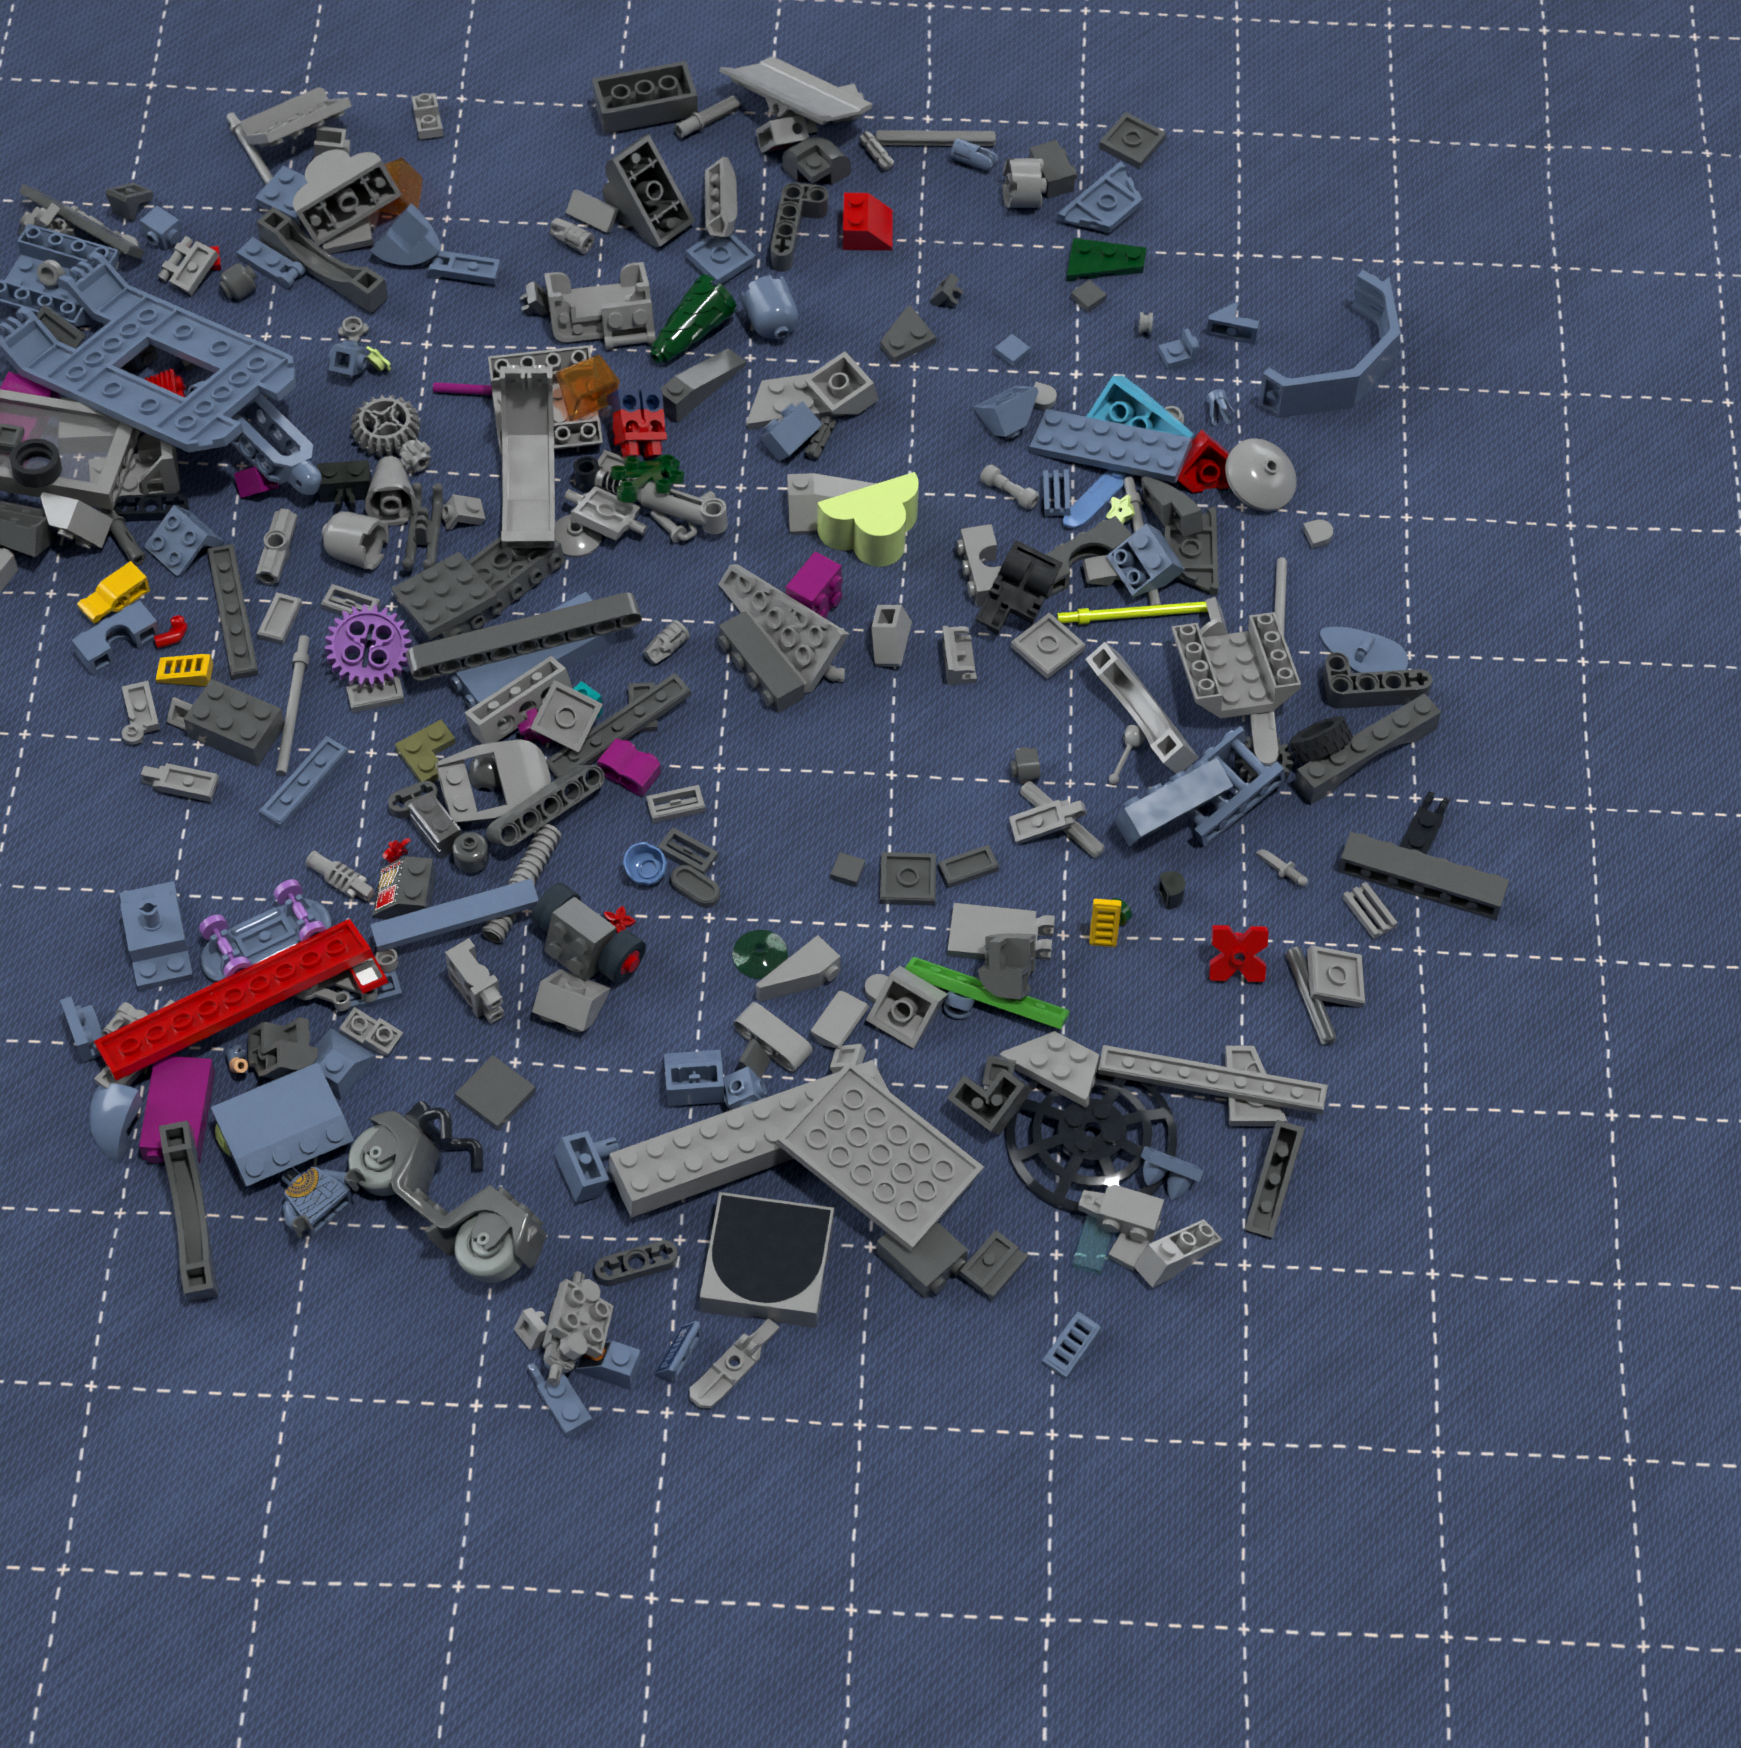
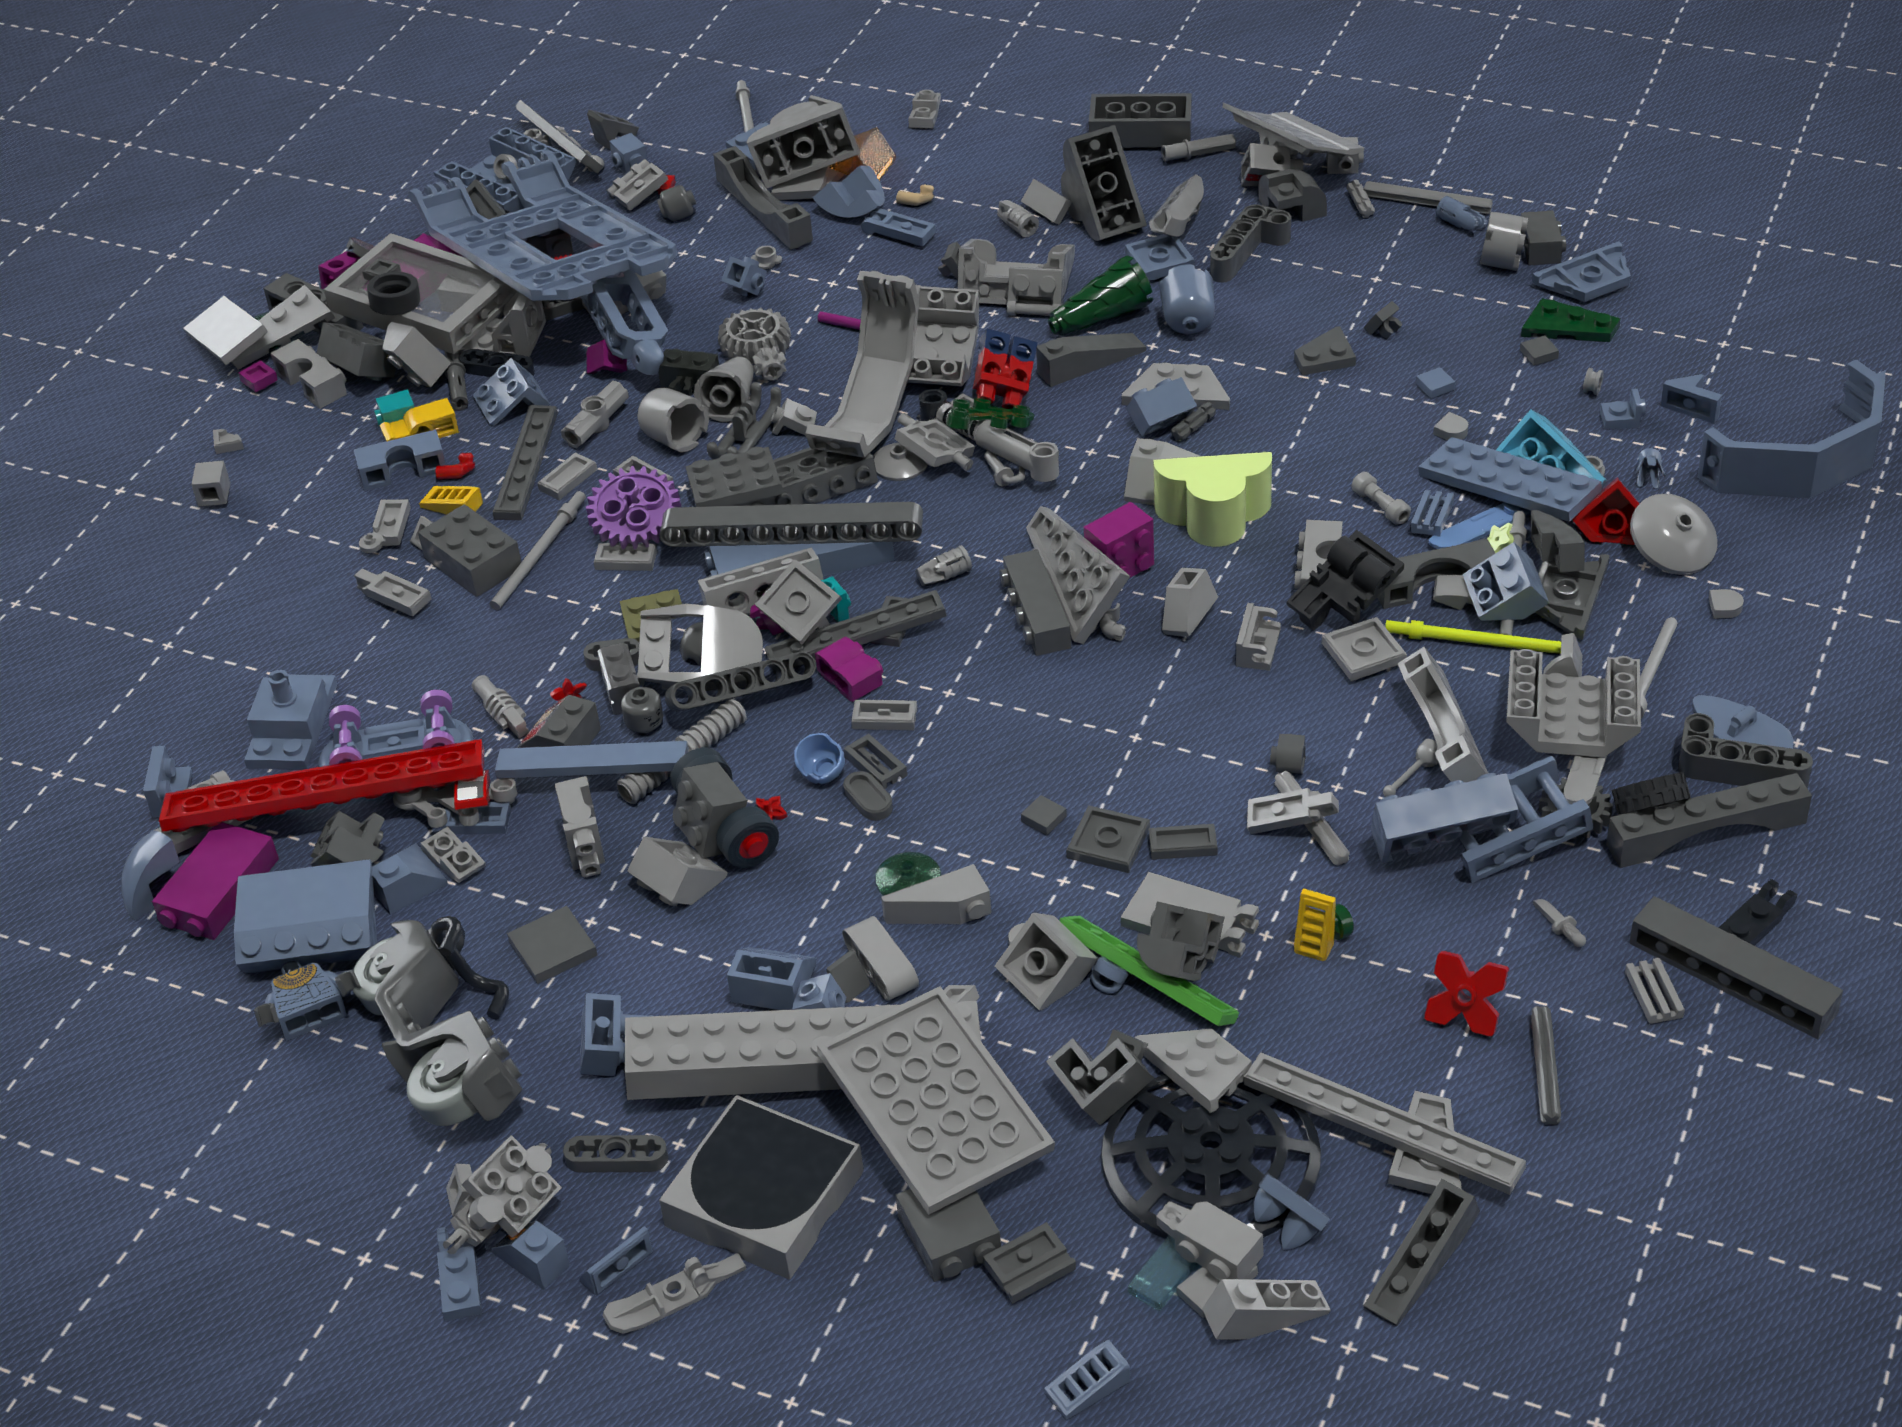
camera: 25 degrees right, 15 degrees down
light grey slope [17,202,60,236] -> none
dark grey arch [159,1121,219,1302] -> none
arm [225,1044,248,1073] -> none
sand blue plate [236,237,306,289] -> none
light grey bracket [240,87,352,147] -> none
sand blue tile [259,736,349,829] -> none
yellowish green plate [366,346,391,371] -> none
clear orange slope [556,355,620,421] -> none
light grey slope [804,351,879,414] -> none
light grey slope [811,991,869,1049] -> none
red slope [843,193,893,251] -> none
sand blue slope [973,386,1039,439] -> none
dark grey tile [1099,112,1166,169] -> none
pearl dark grey brick [1157,871,1186,910] -> none
light grey plate [1307,945,1365,1008] -> none
none -> teal brick [374,389,415,426]
none -> tan arm [896,184,934,206]

